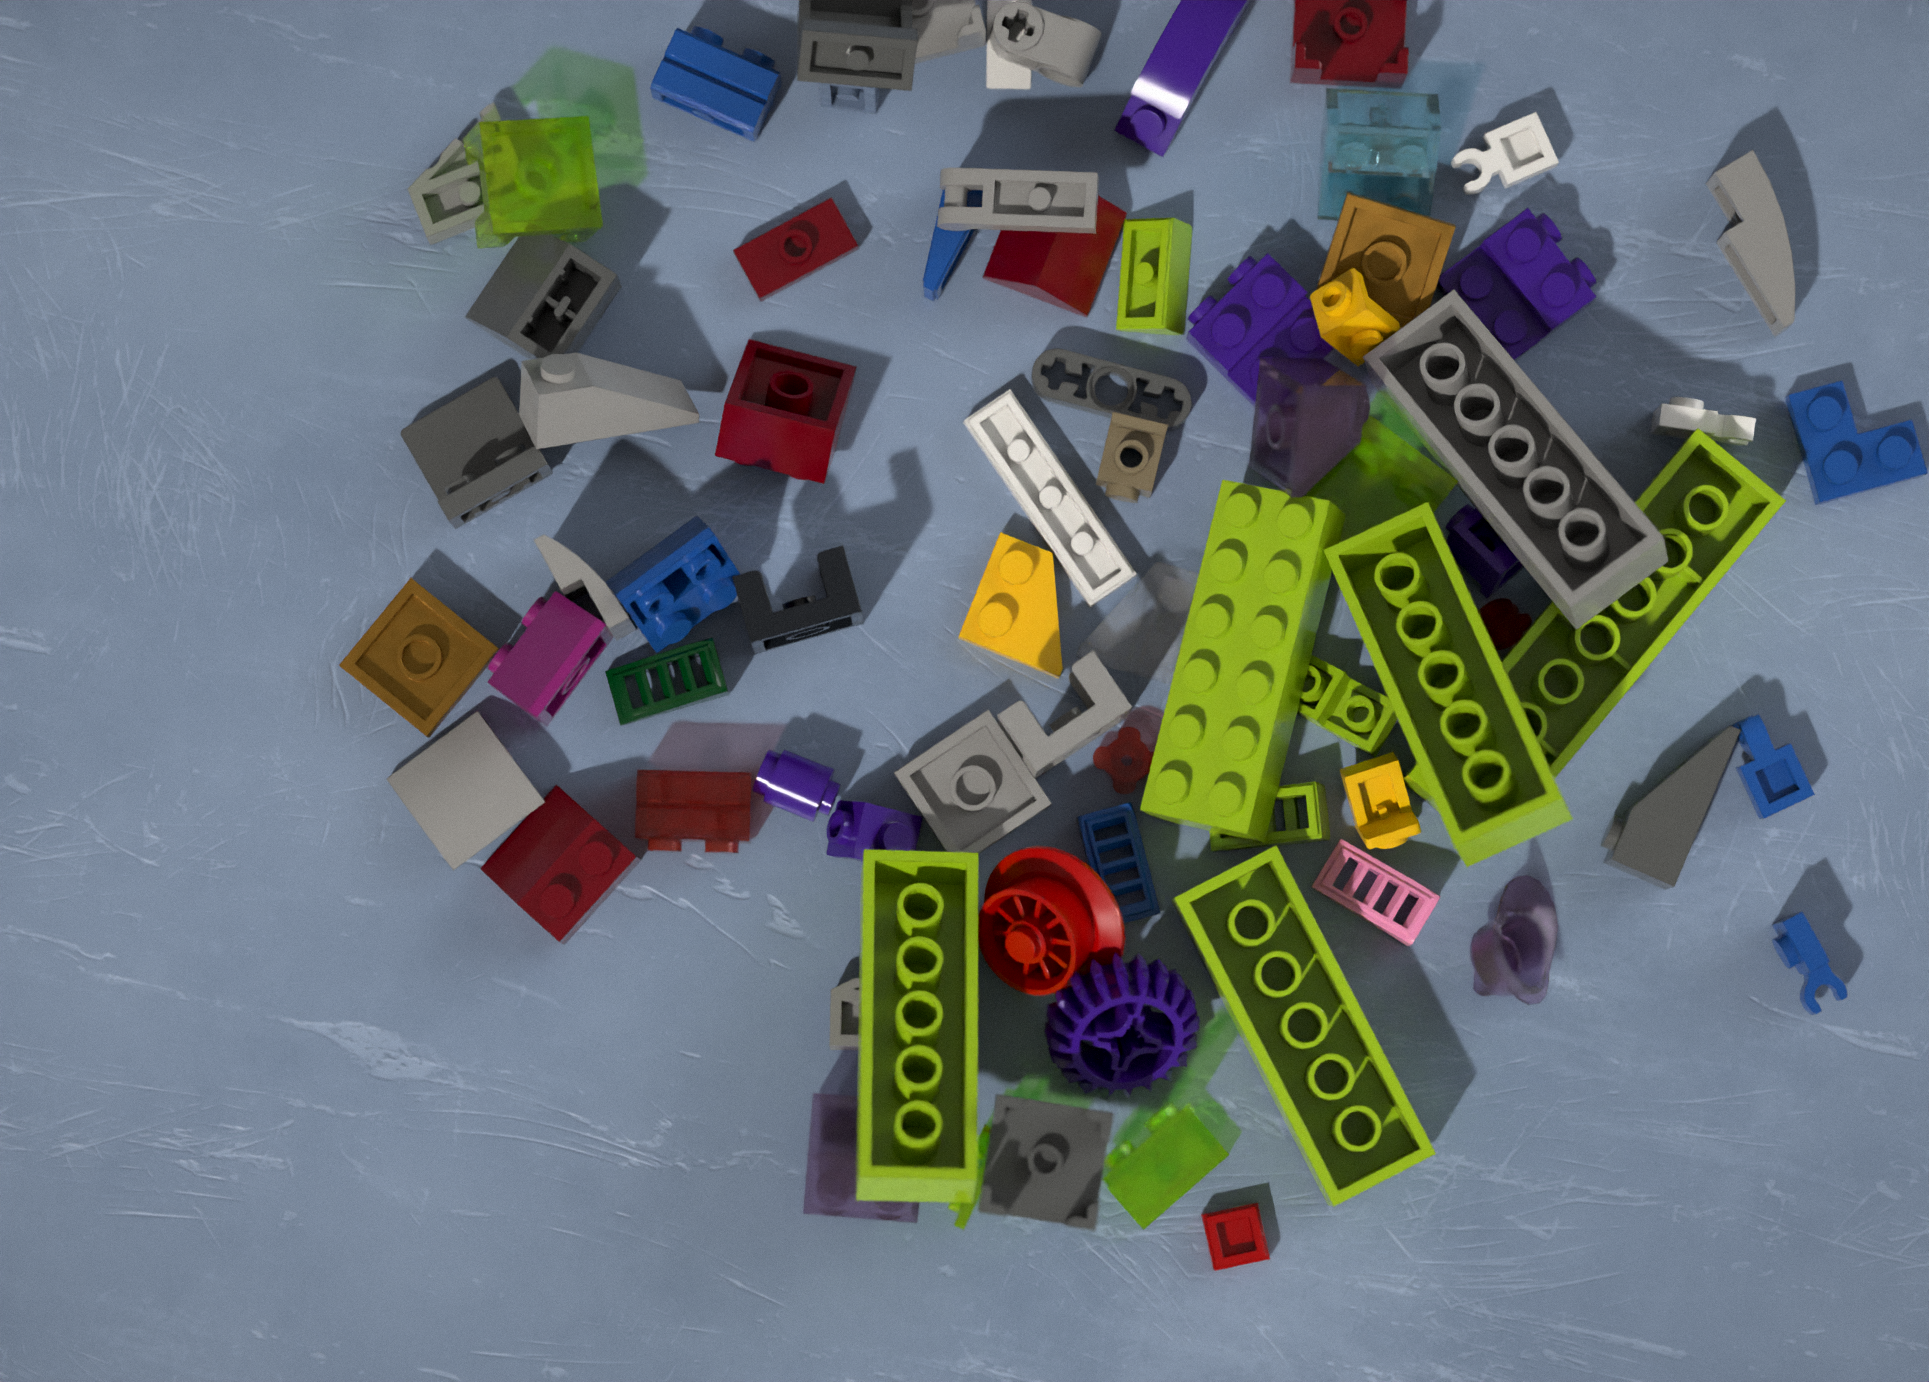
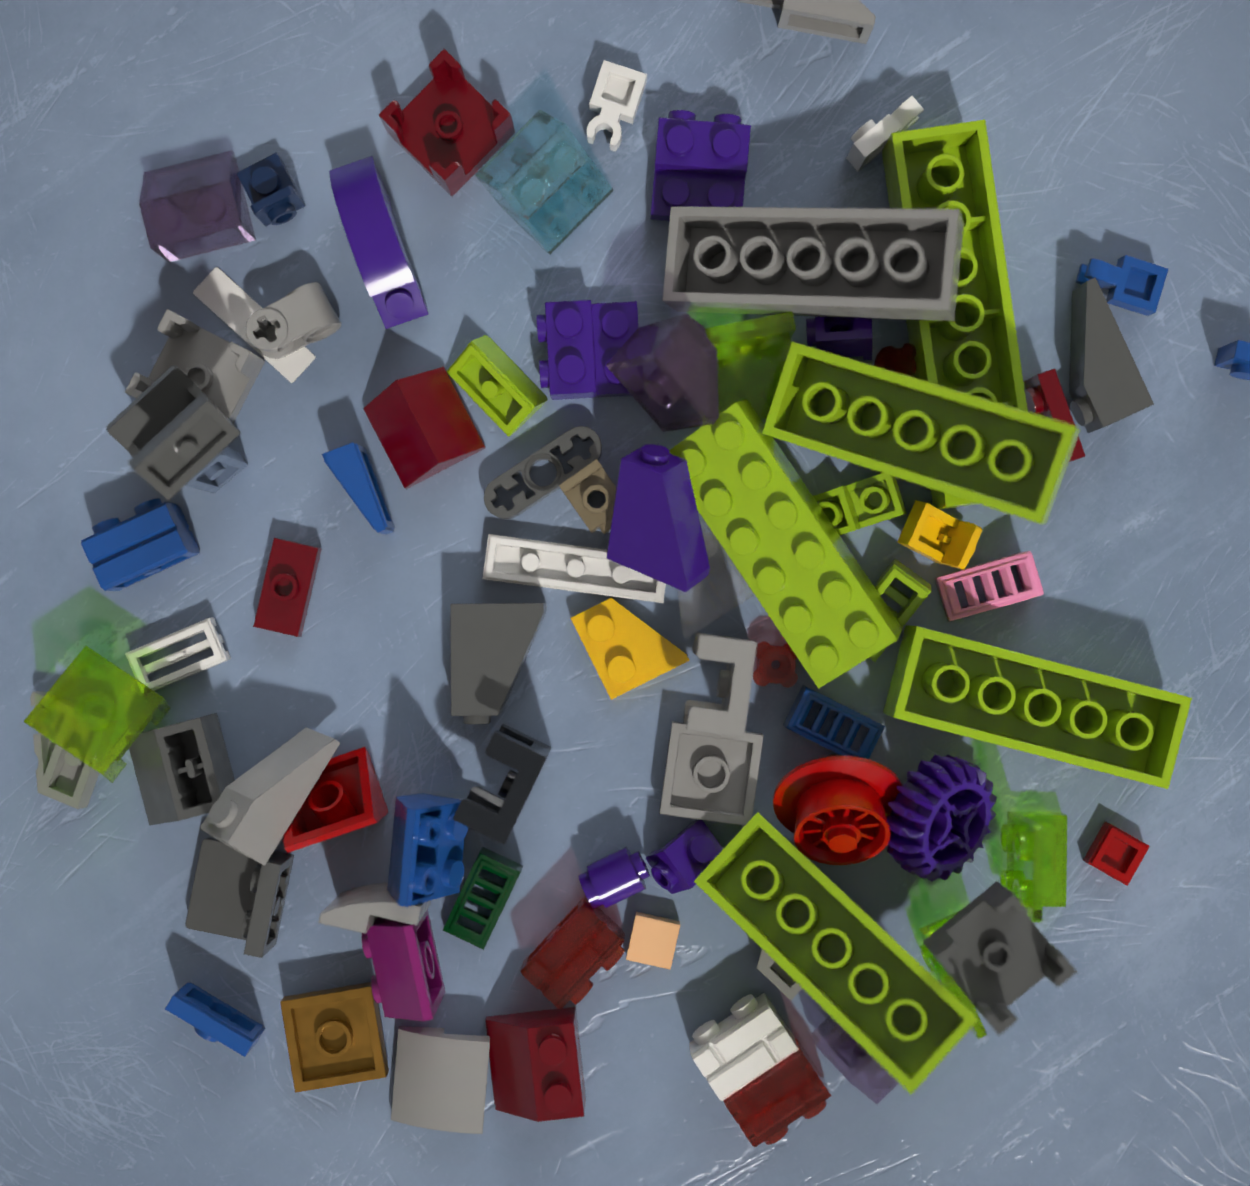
camera: 45 degrees left, 5 degrees up
dark red slope [715,339,857,484] -> none
light grey plate [937,167,1099,234] -> none
yellow bracket [1310,268,1401,367] -> none
pearl gold plate [1315,191,1456,328] -> none
clear purple piece [1469,875,1558,1005] -> none
blue plate [1785,380,1928,505] -> none
none -> white tile [125,617,231,695]
none -> blue plate [165,982,265,1057]
none -> red slope [283,747,389,853]
none -> dark grey slope [450,603,546,724]
none -> dark purple slope [606,444,710,592]
none -> light nougat tile [626,912,680,970]
none -> white brick [689,993,799,1101]
none -> clear red brick [723,1038,832,1148]
none -> dark red plate [1024,368,1085,462]

